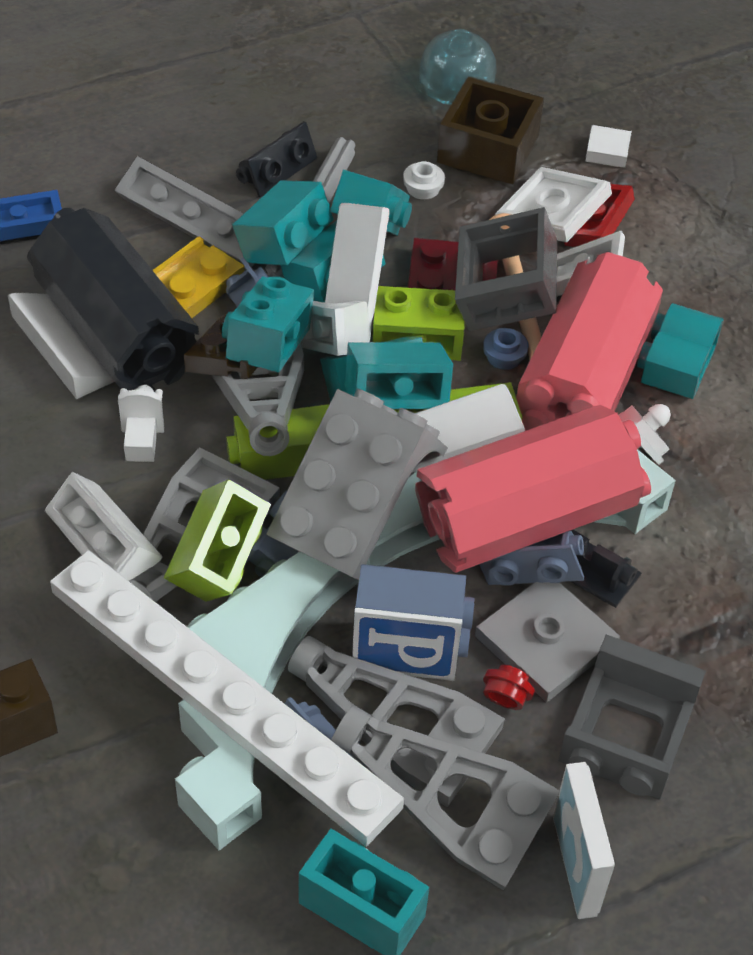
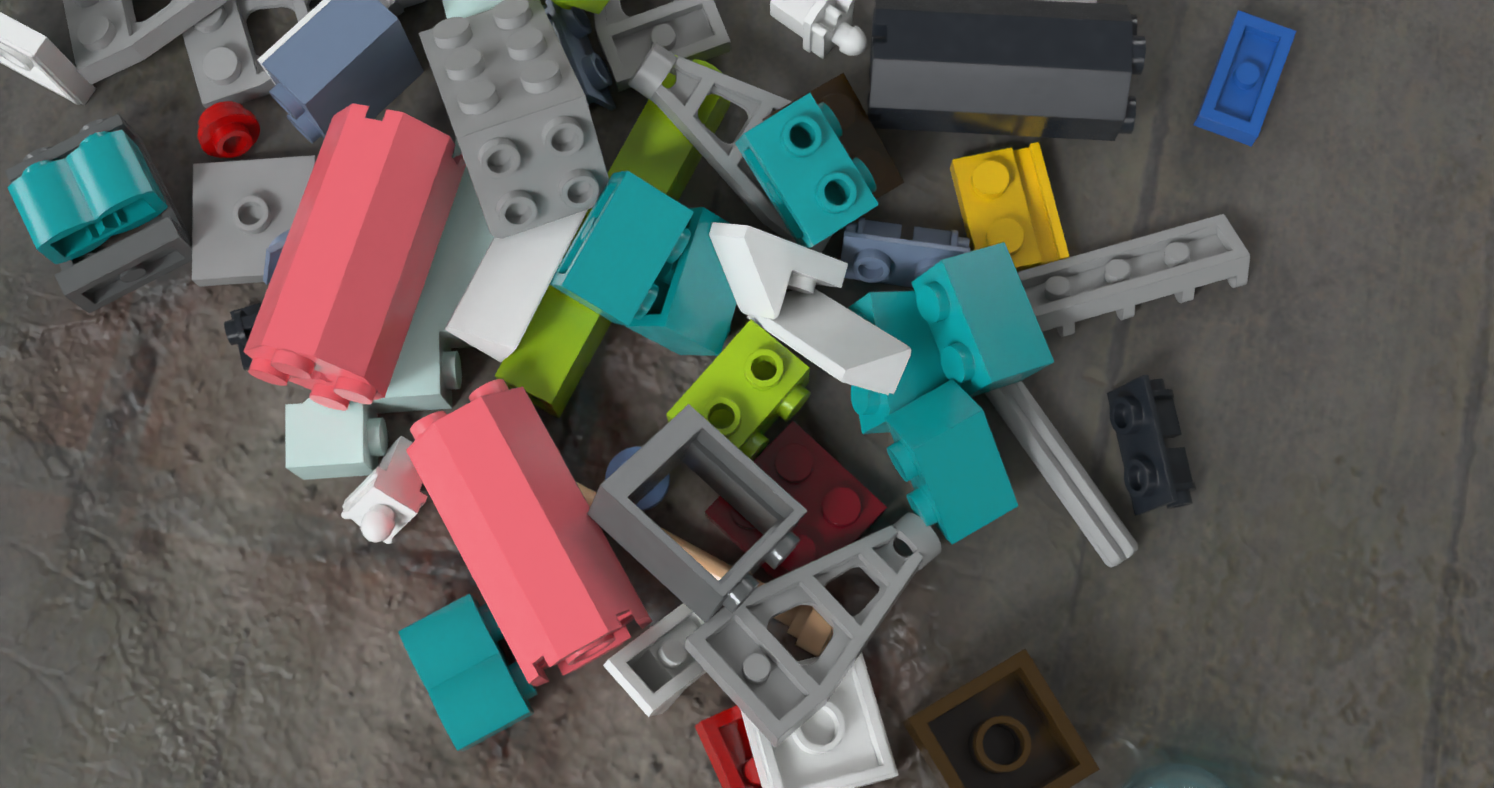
camera: 135 degrees right, 25 degrees up
white plate [403,161,445,199] -> none
none -> teal brick [7,130,168,264]
none -> light grey plate [685,513,942,748]

